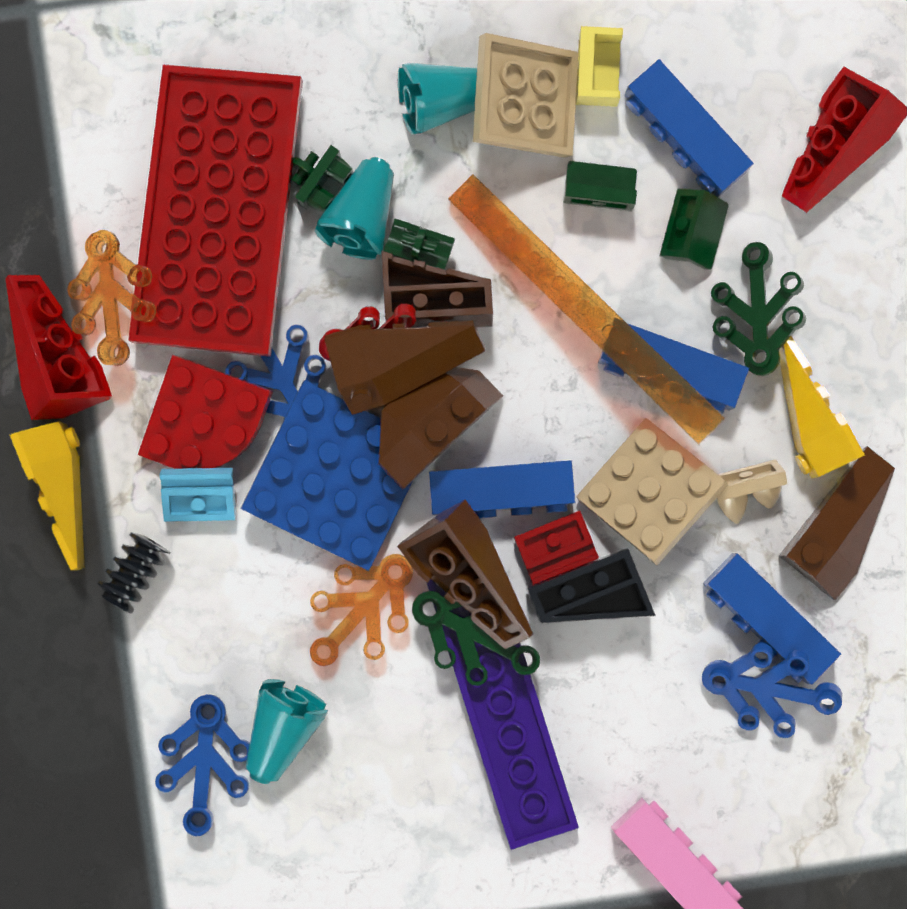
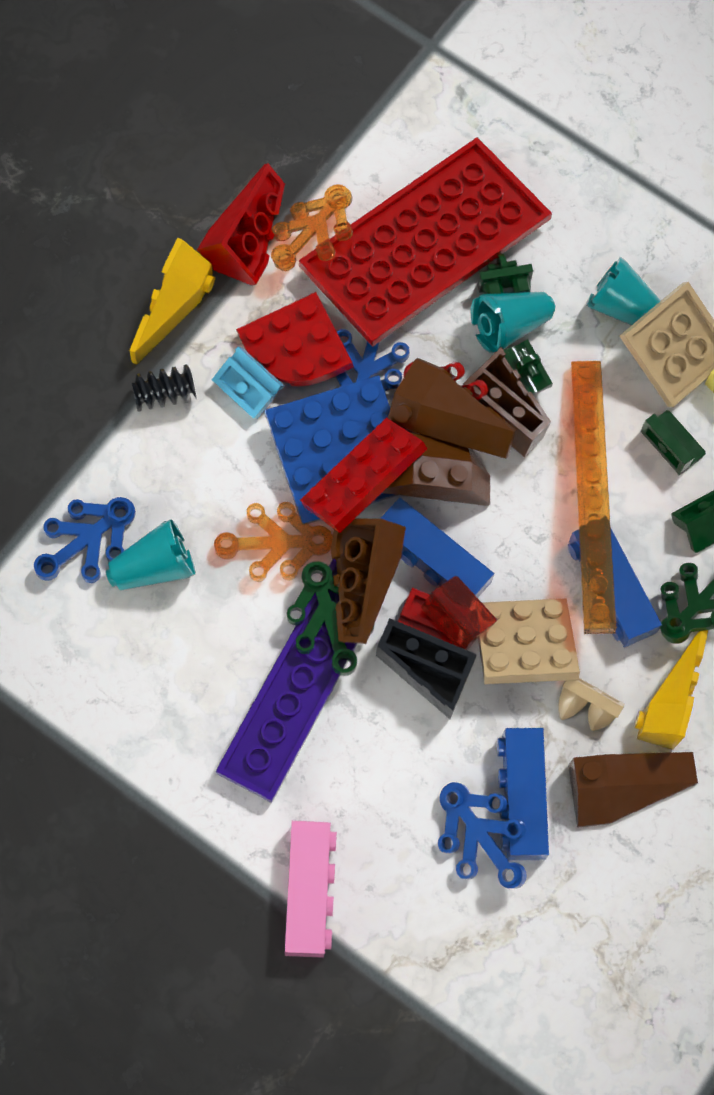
camera: 40 degrees right, 15 degrees down
none -> red plate [300,418,428,533]
none -> clear red panel [421,576,497,650]

